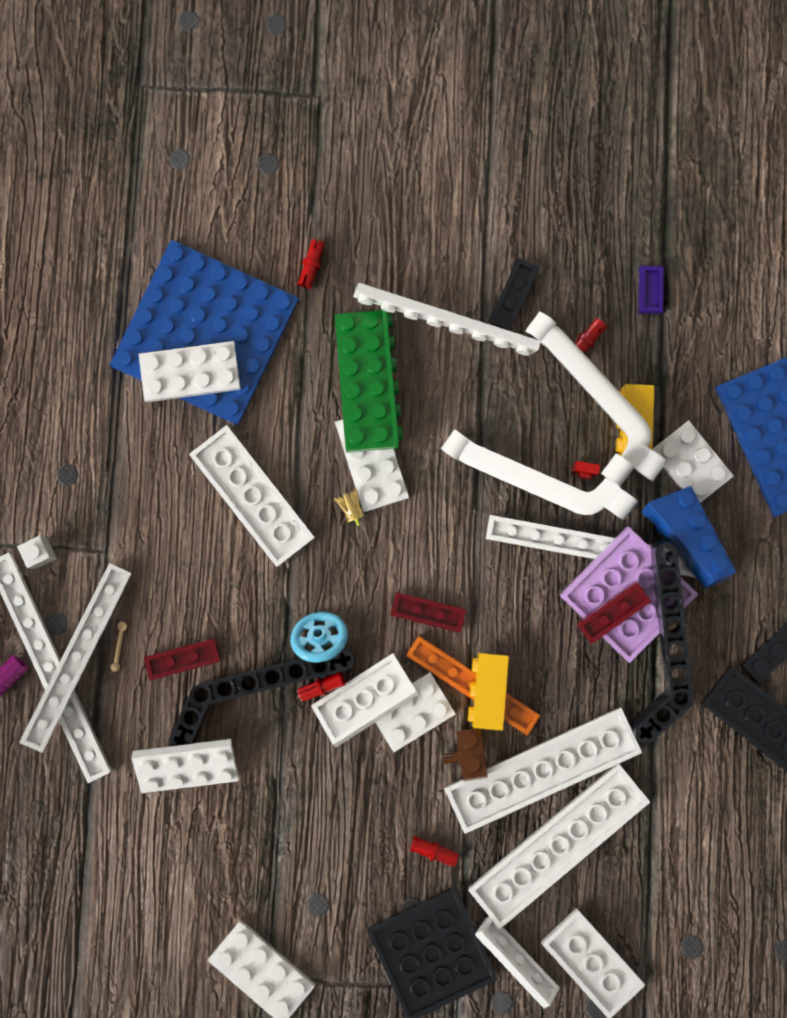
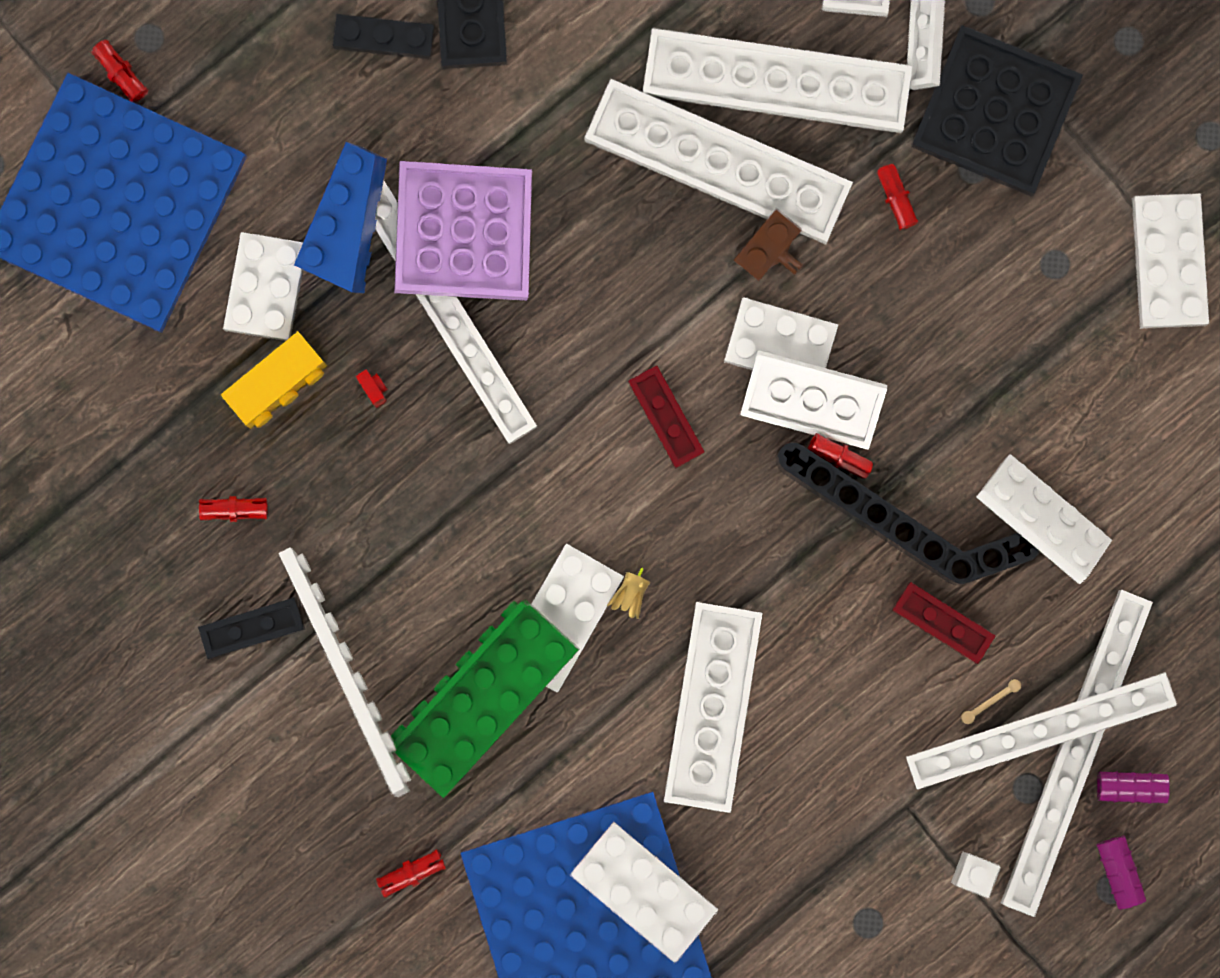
camera: 130 degrees left, 0 degrees up
medium azure plate [291,612,348,662] -> none
orange tile [406,636,541,736] -> none
white piece [441,311,667,521] -> none
yellow brick [468,653,509,730] -> none
dark red plate [576,581,652,644] -> none
black beam [631,540,693,744] -> none
dark purple tile [638,265,664,314] -> none

